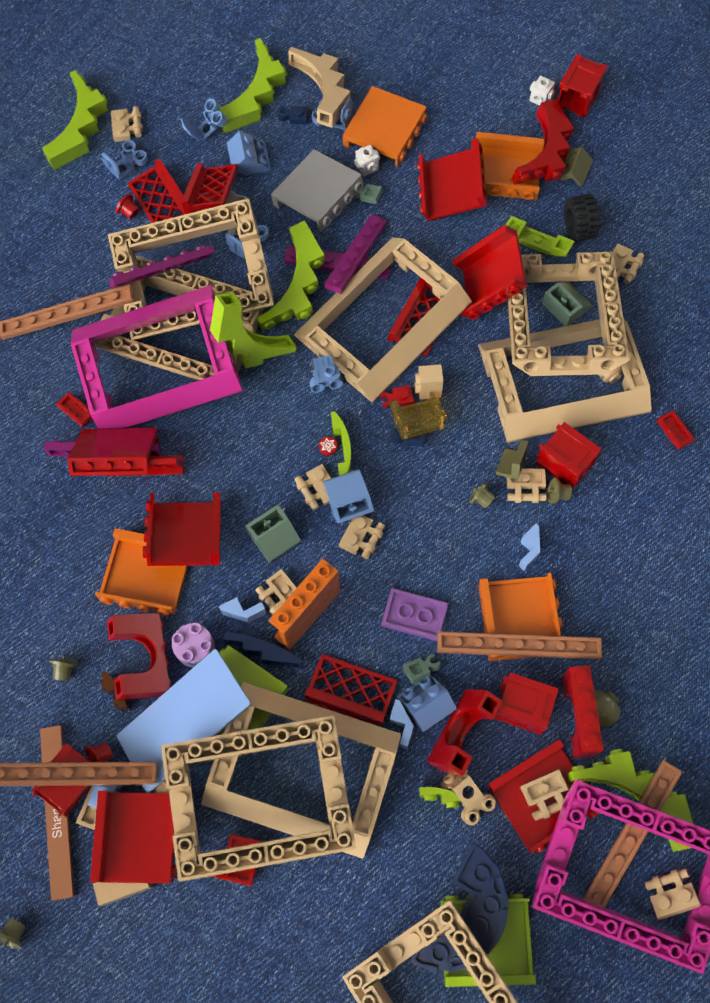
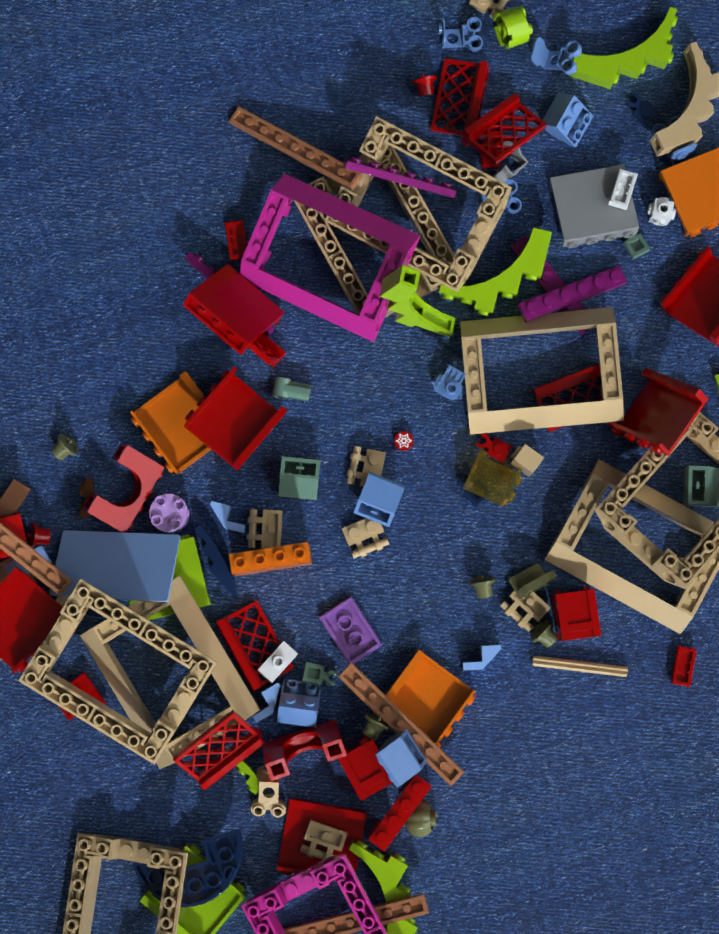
camera: 35 degrees right, 15 degrees up
lime slope [331,411,351,476] -> none
none -> red fence [173,710,265,790]
none -> white plate [258,641,298,683]
none -> sand green piece [272,377,311,402]
none -> olive piece [362,714,389,740]
none -> medium blue slope [375,729,427,787]
none -> lime brick [493,6,533,50]
none -> tan axle [532,656,628,677]
none -> white plate [608,169,638,210]

